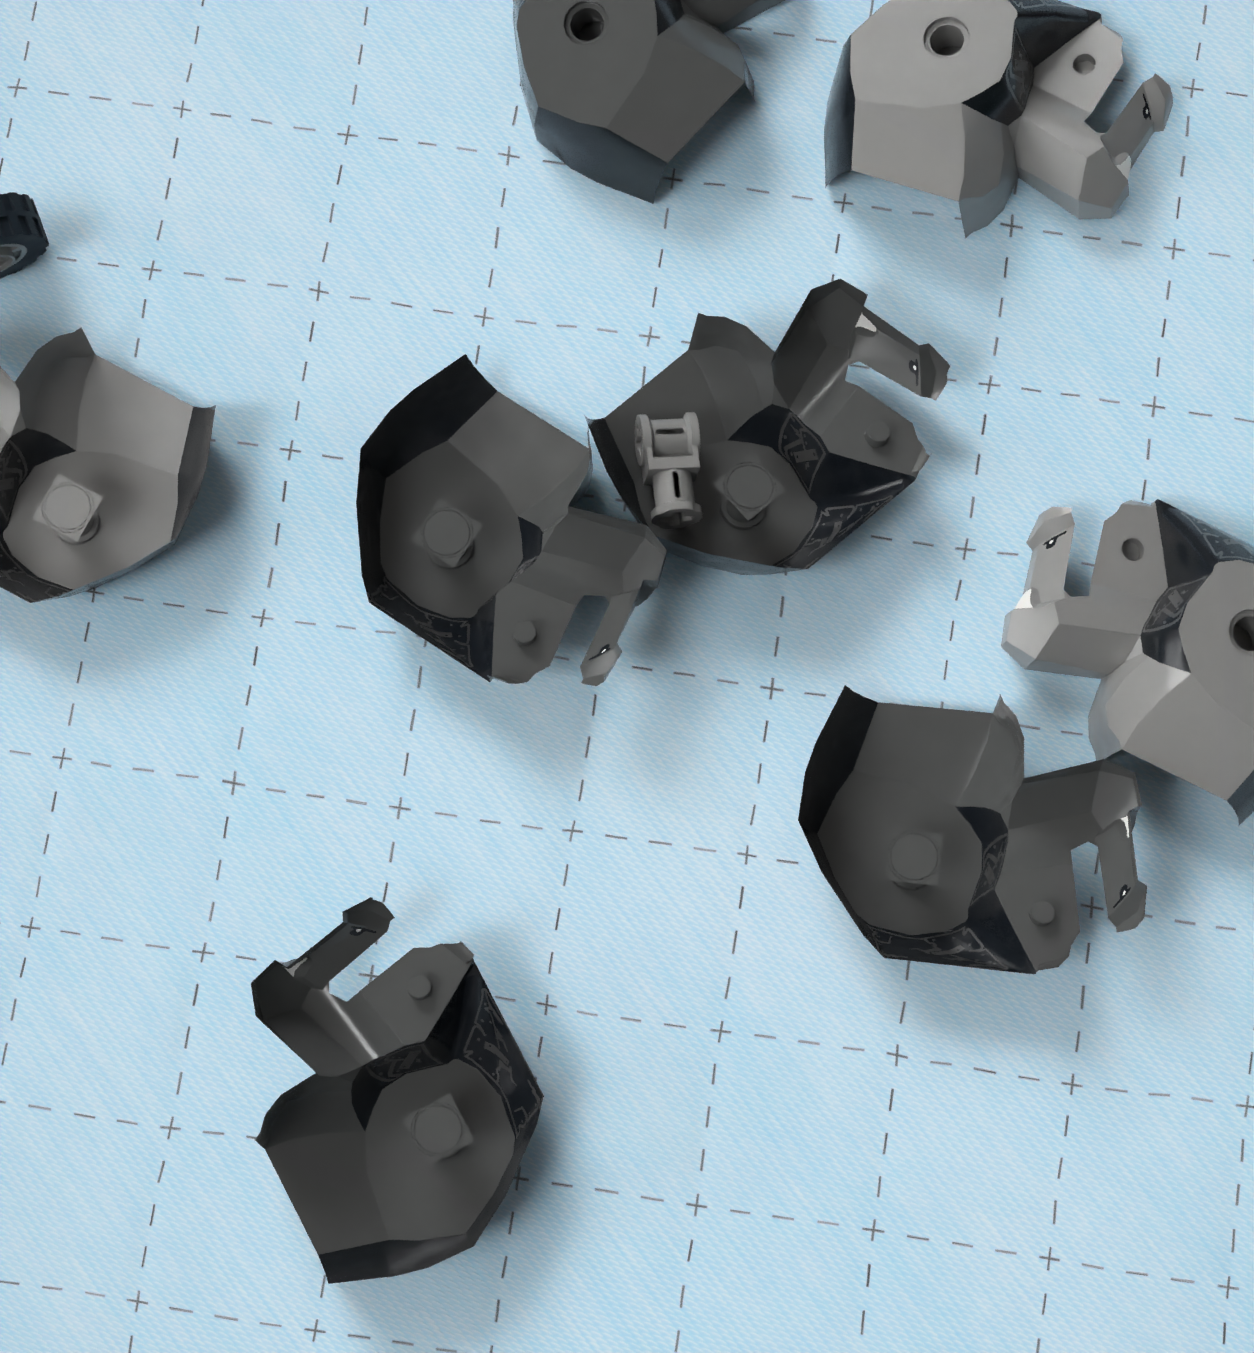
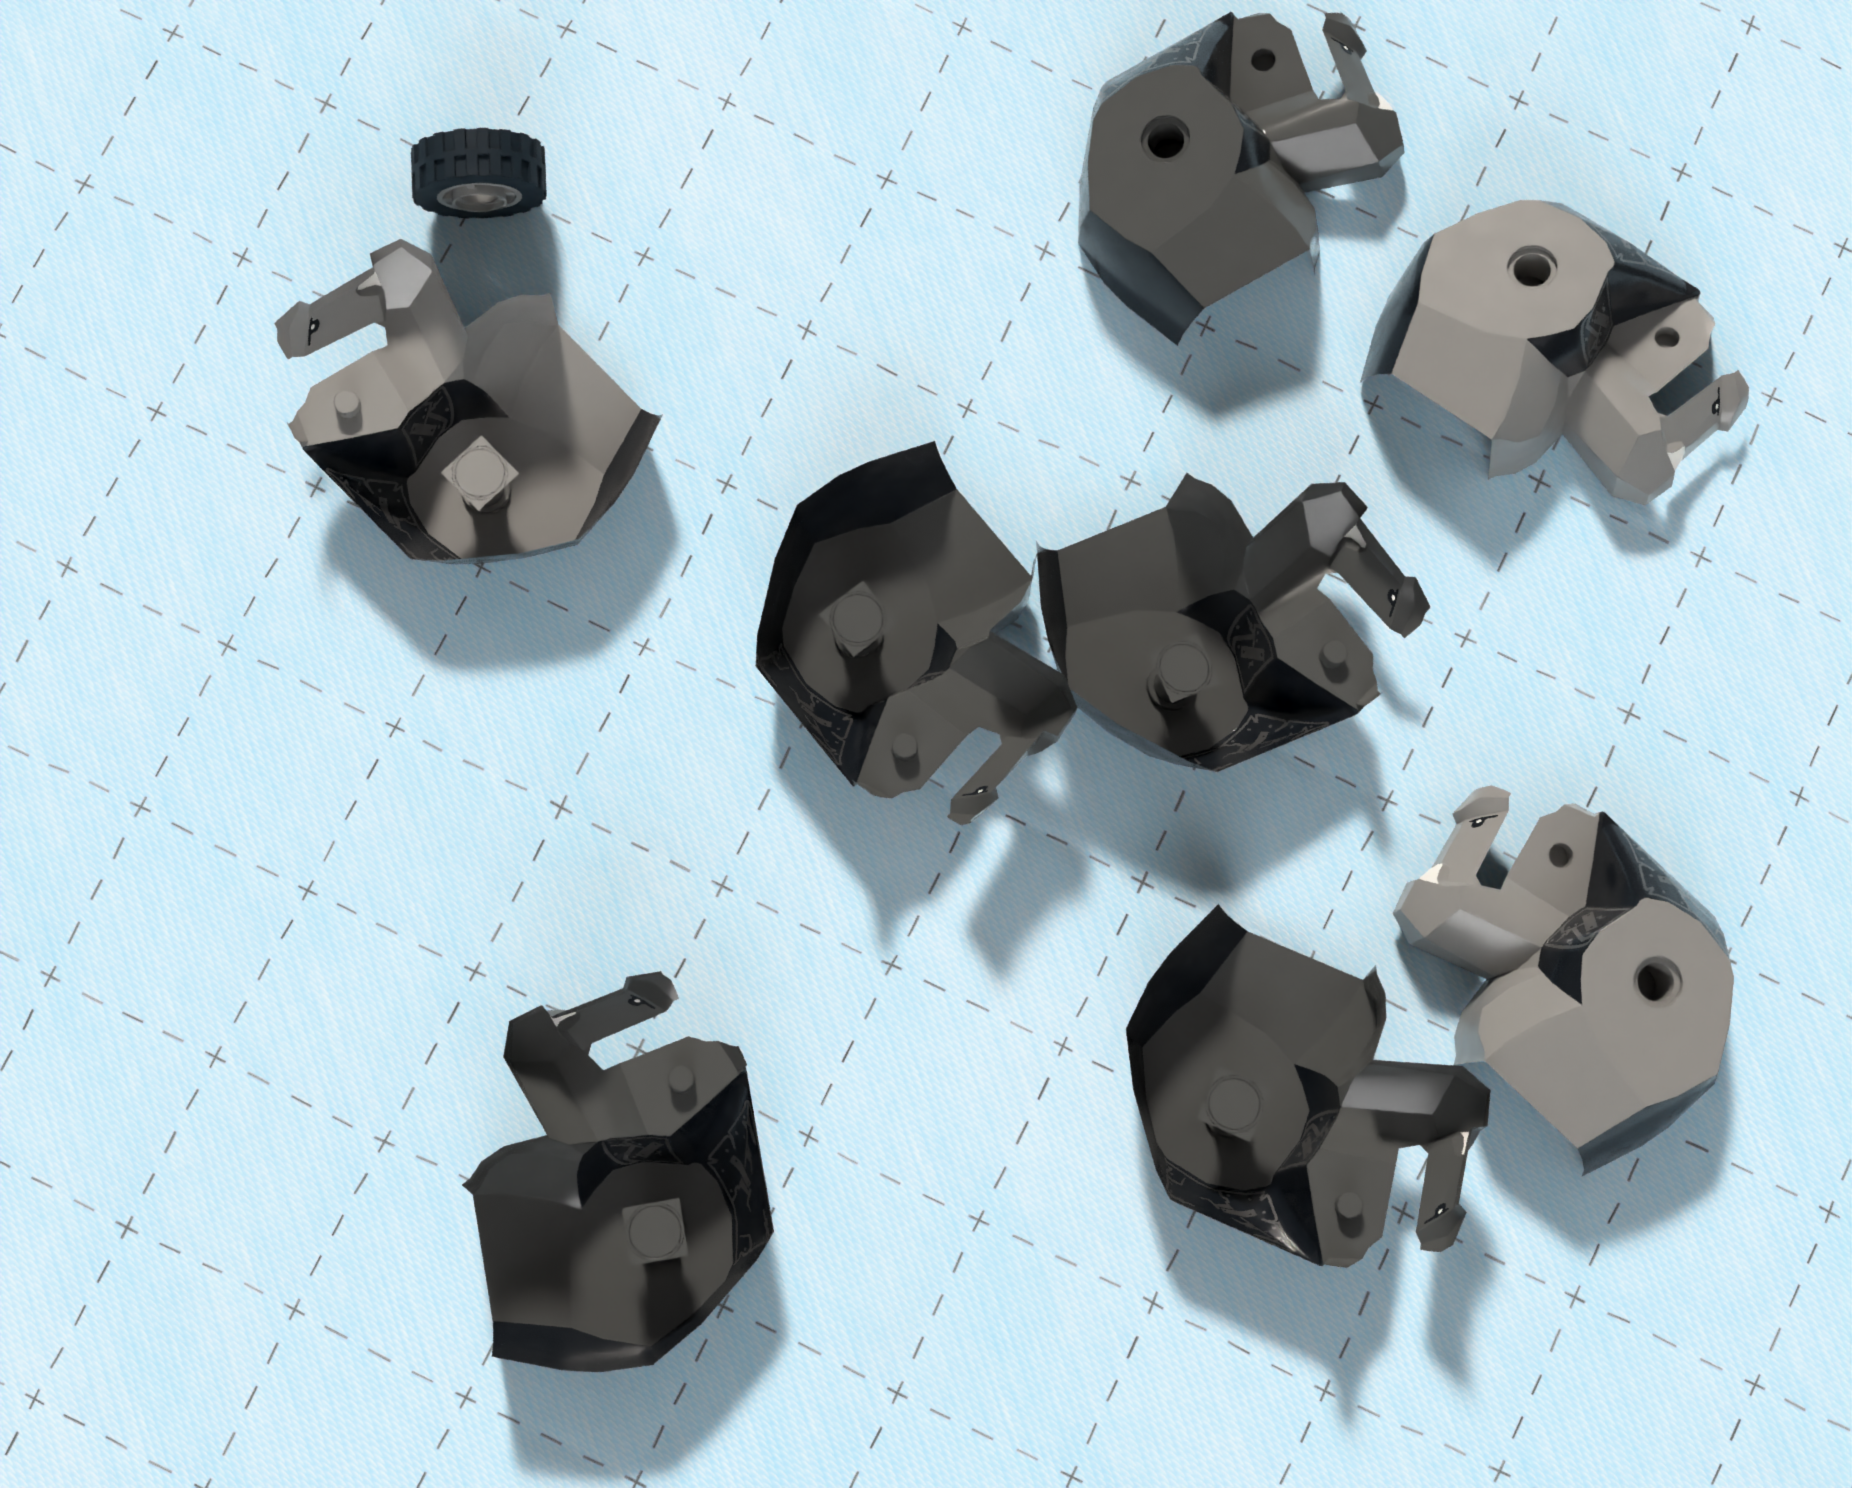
camera: 10 degrees right, 0 degrees up
light grey connector [634,412,703,529] -> none

